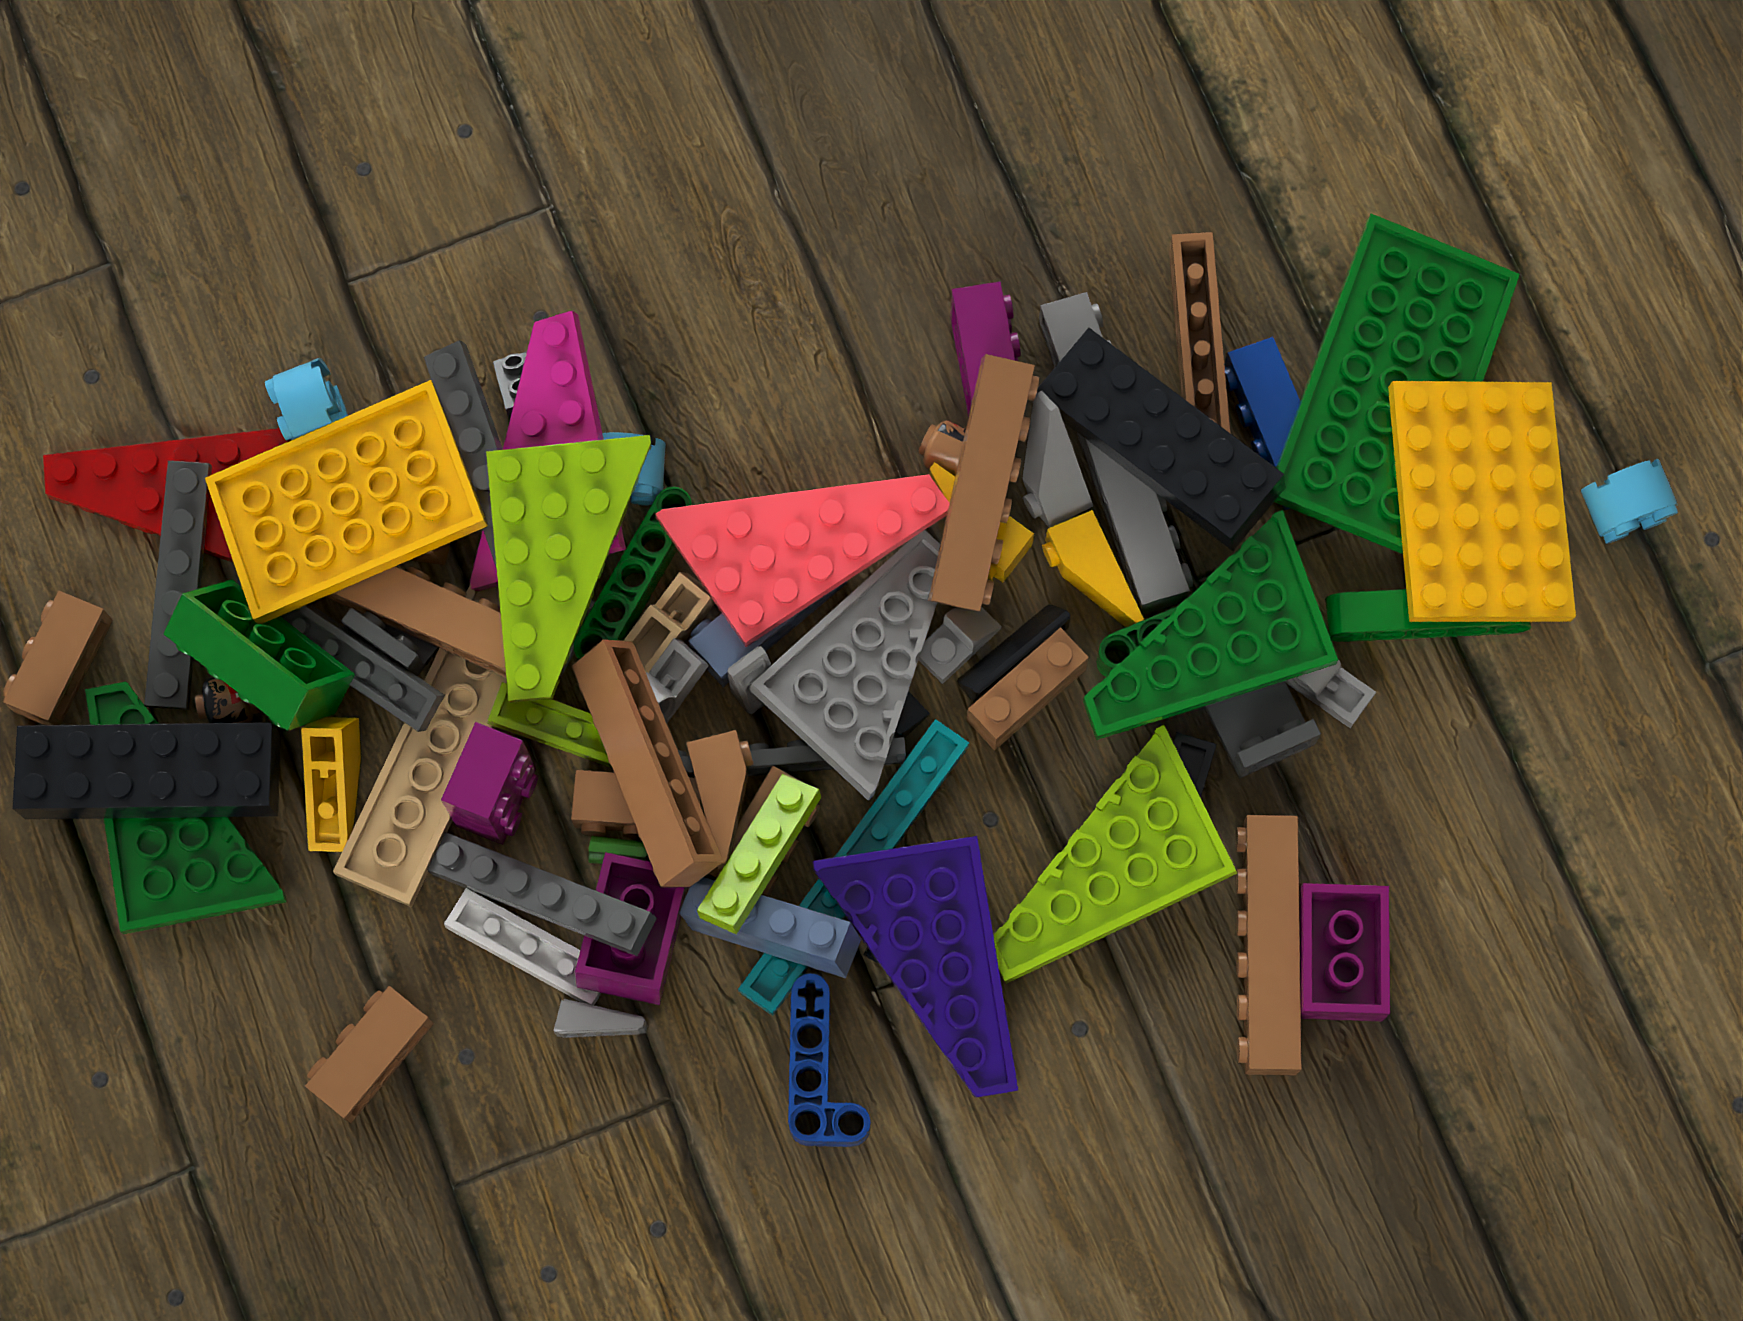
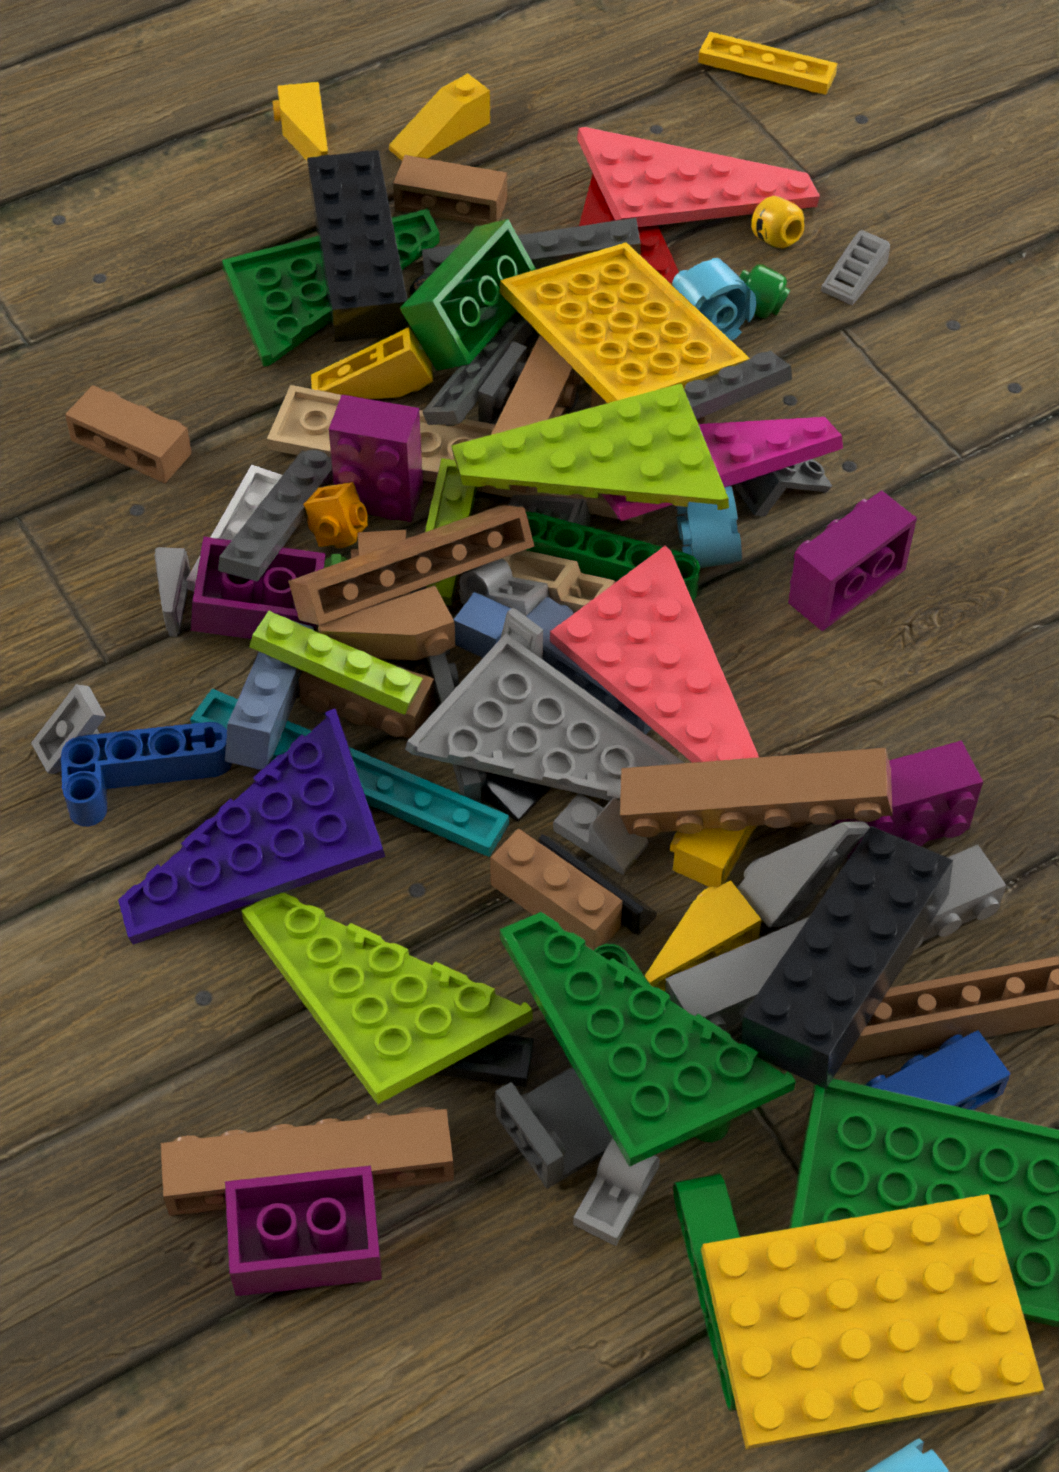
camera: 80 degrees right, 20 degrees down
none -> light grey slope [31,684,106,774]
none -> light orange brick [304,482,368,548]
none -> medium blue brick [454,592,511,658]
none -> coral wing [577,127,820,227]
none -> green head [739,264,791,319]
none -> yellow head [751,196,805,249]
none -> magenta brick [788,490,917,631]
none -> light grey slope [821,230,890,306]

